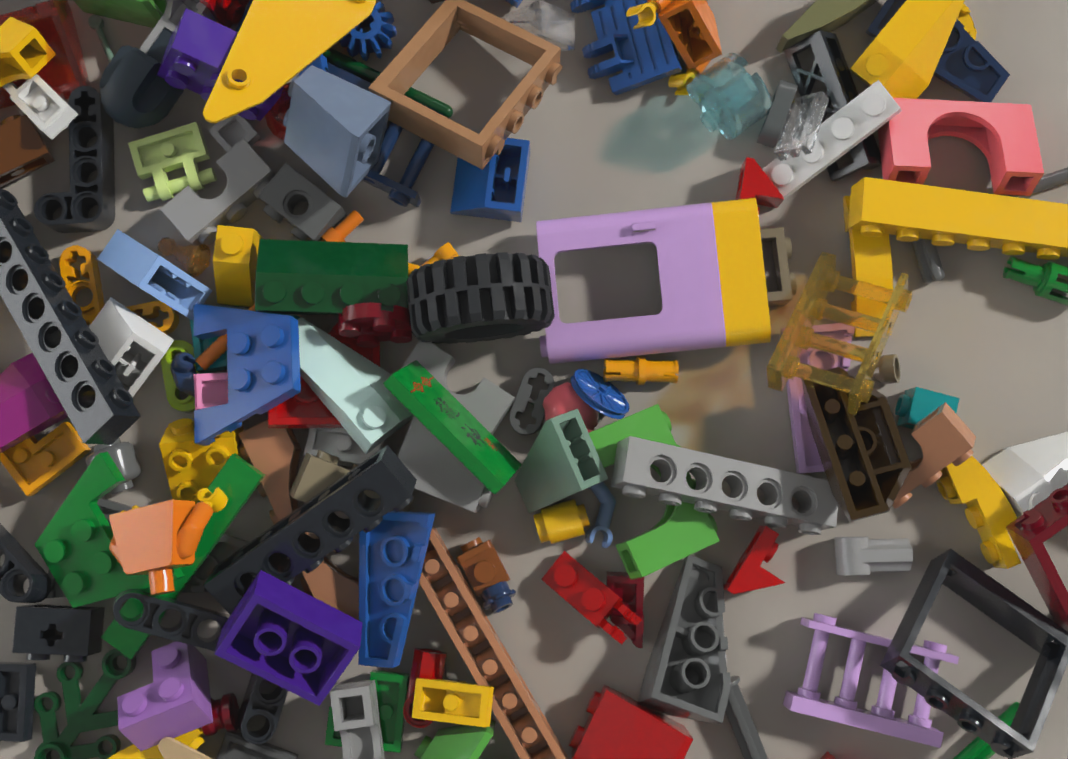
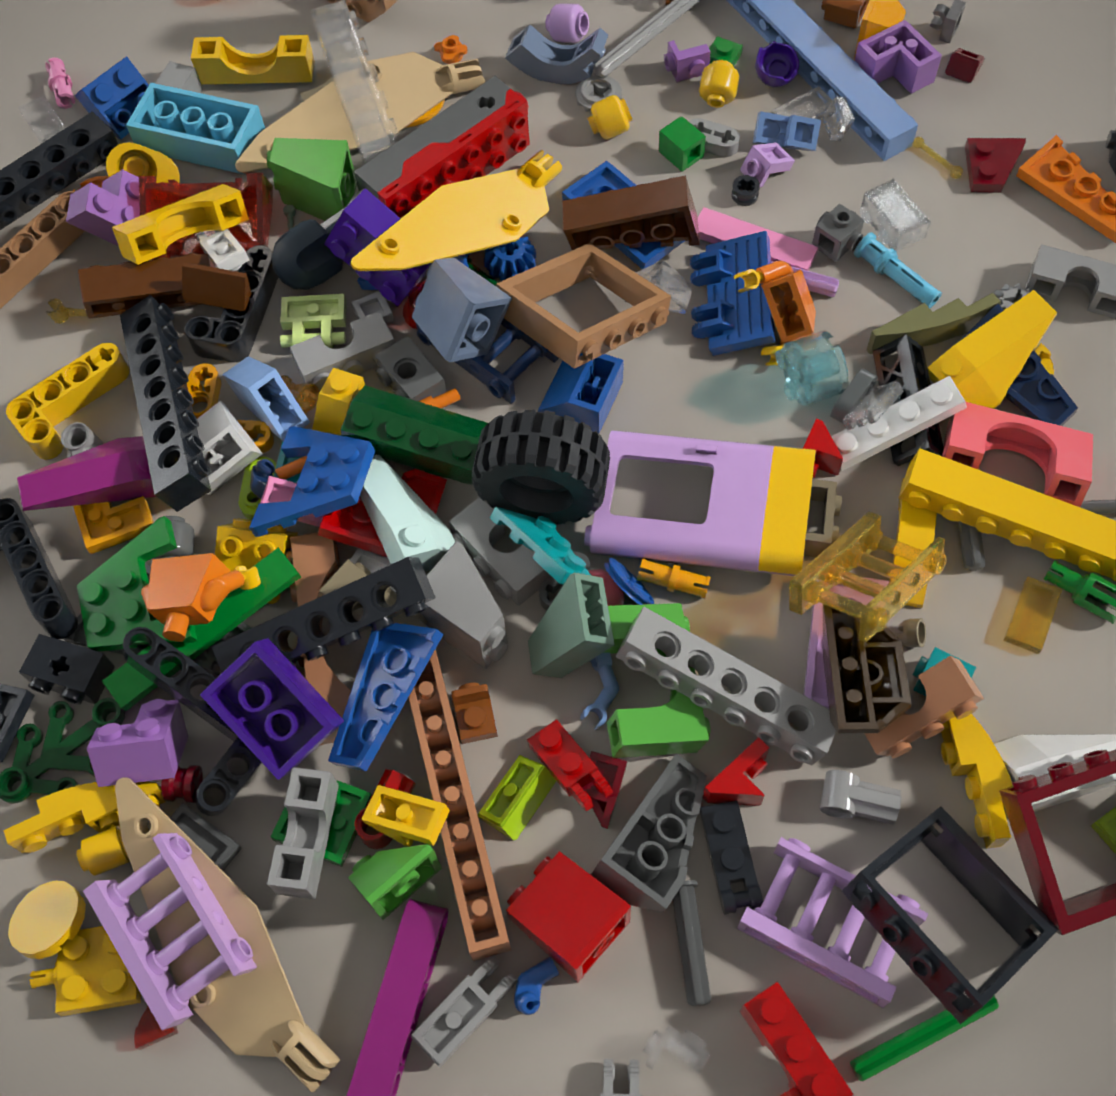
camera: 15 degrees right, 20 degrees down
dark red plate [338,302,412,348] -> none
green tile [383,360,522,494] -> none
dark blue plate [480,581,516,614] -> none
yellow brick [533,499,590,544] -> none
none -> reddish brown slope [182,262,251,311]
none -> lime slope [477,755,556,840]
none -> teal wing [489,507,592,585]
none -> black plate [700,801,763,915]
none -> clear yellow tile [1003,576,1062,654]

